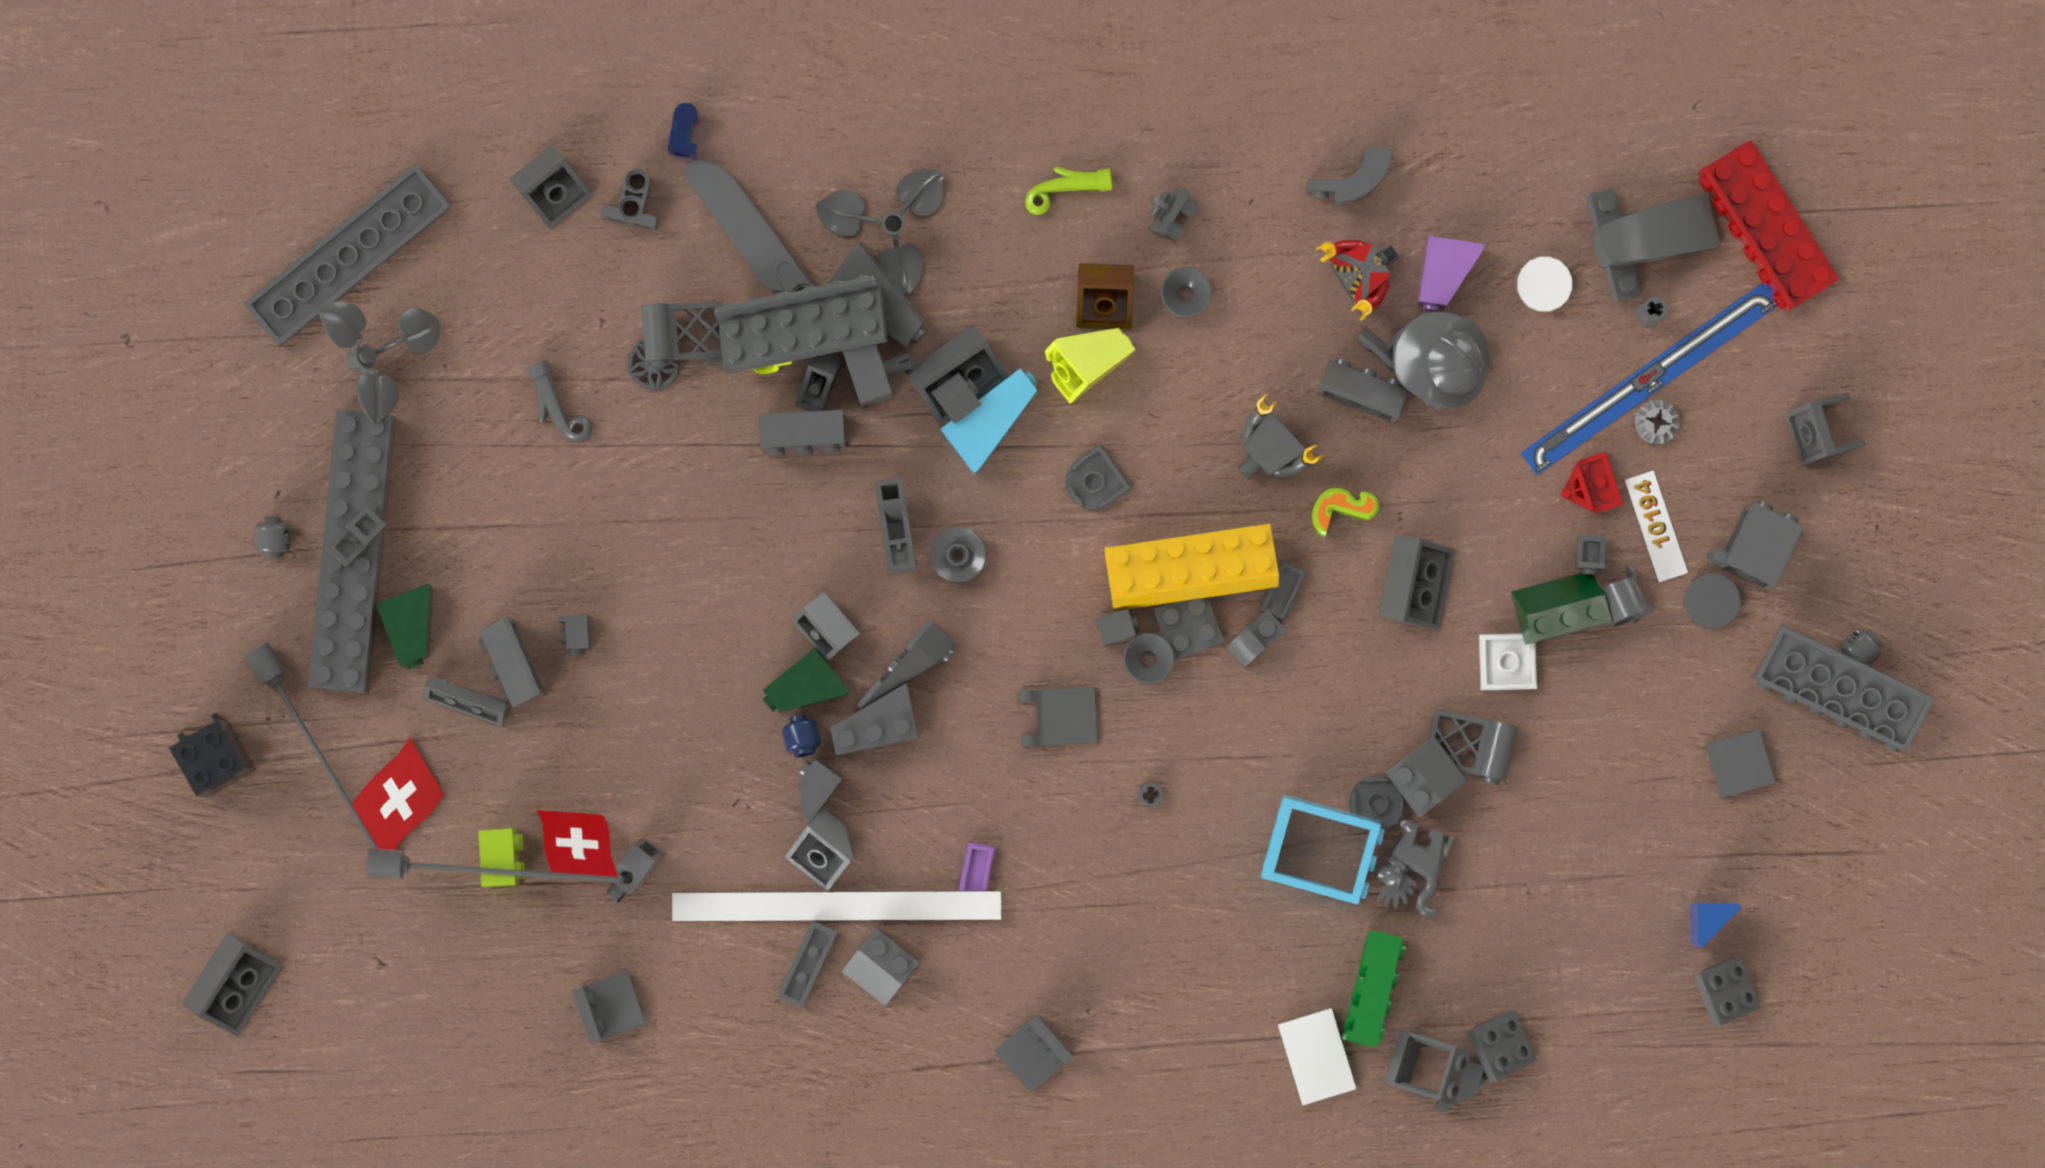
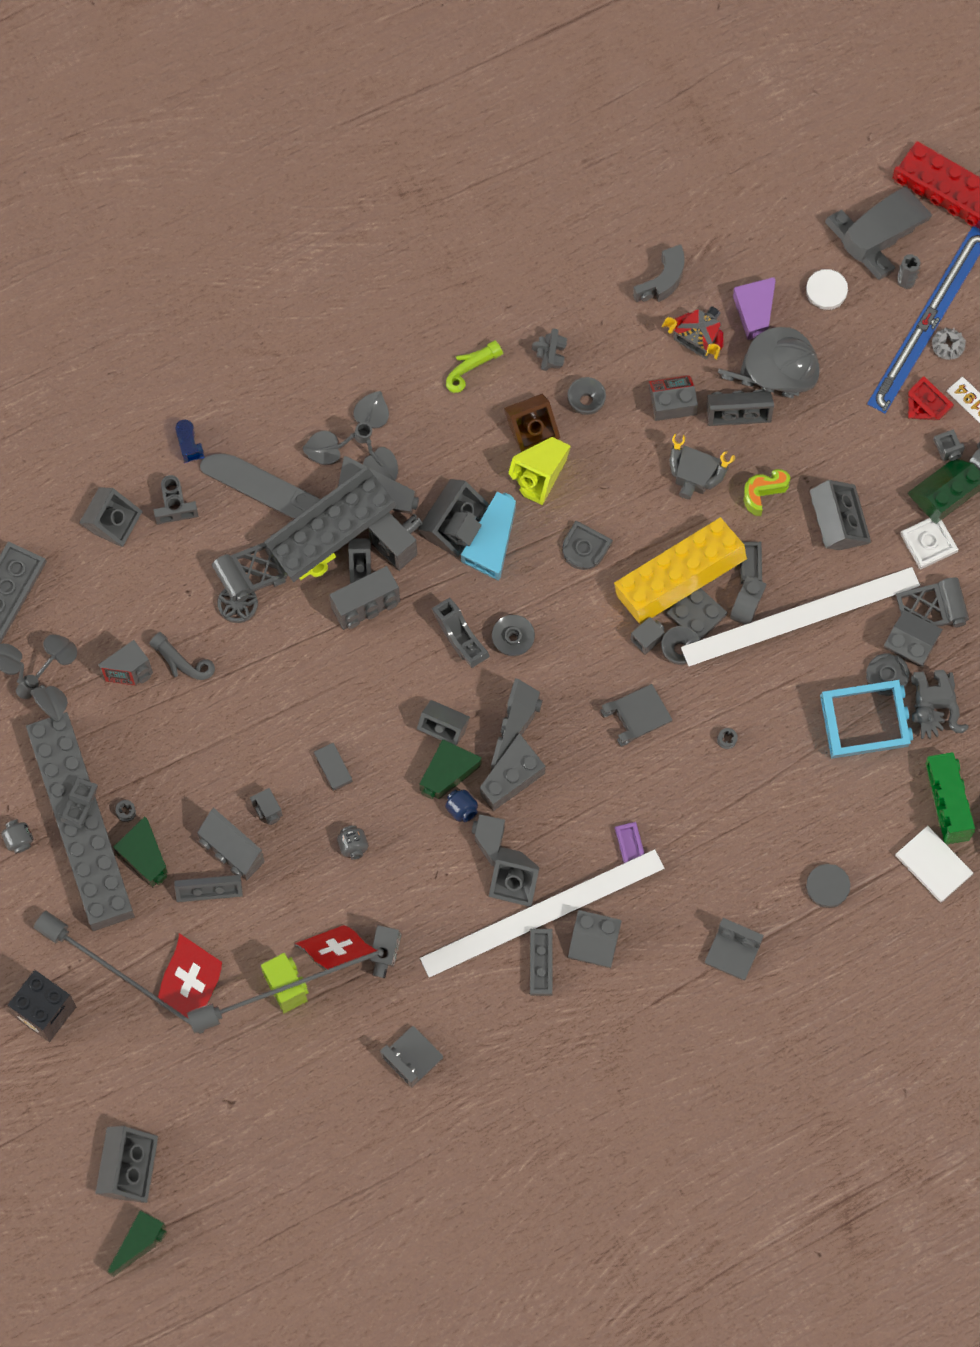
camera: 25 degrees left, 15 degrees down
none -> dark grey slope [98,640,153,686]
none -> dark green slope [107,1211,167,1277]
none -> dark grey bush [115,800,136,822]
none -> dark grey tile [314,743,353,791]
none -> dark grey head [337,826,369,860]
none -> dark grey slope [648,375,698,421]
none -> white sticker [681,567,920,666]
none -> dark grey tile [806,864,851,908]

